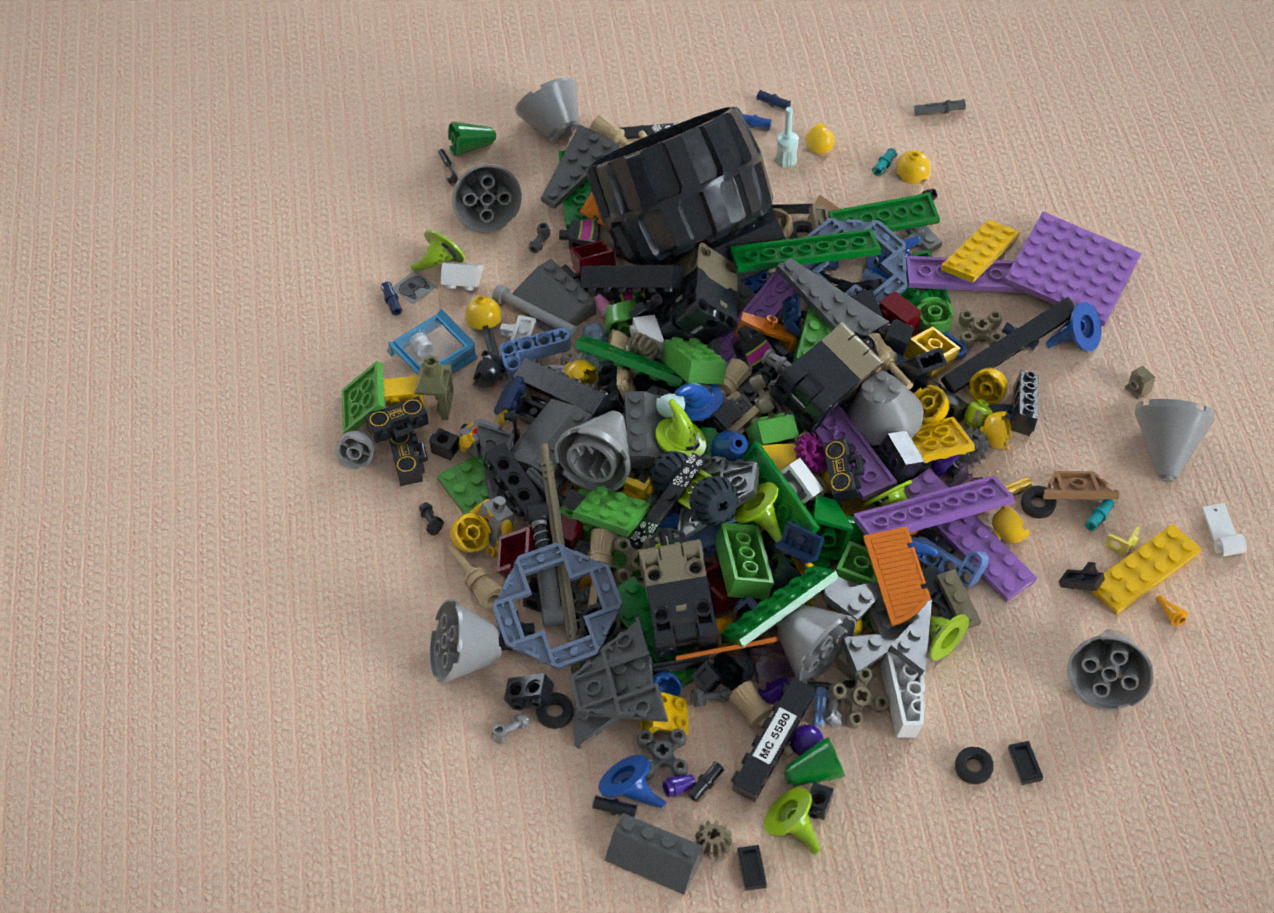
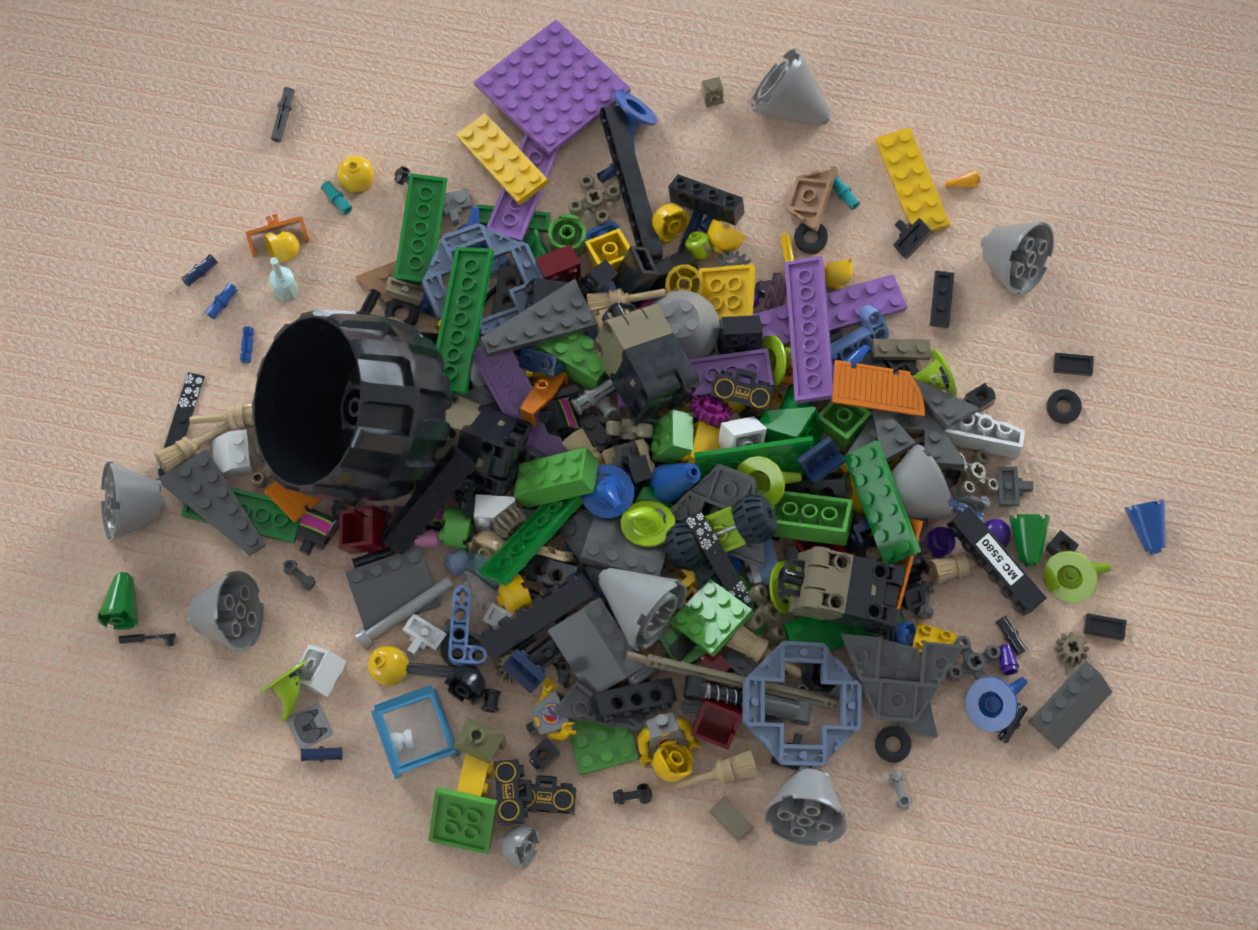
camera: 70 degrees left, 20 degrees up
black brick [504,673,554,710] -> none
light aqua hair [656,394,685,418] -> none
light yellow bracket [1105,526,1140,556] -> none
white door [1202,503,1247,557] -> none
none -> orange piece [245,214,310,257]
none -> black bush [481,689,501,713]
none -> dark tan tile [710,797,753,841]
none -> black plate [929,270,954,328]
none -> black brick [963,383,996,413]
none -> dark grey hinge [997,466,1034,507]
none -> blue cone [1125,499,1165,555]

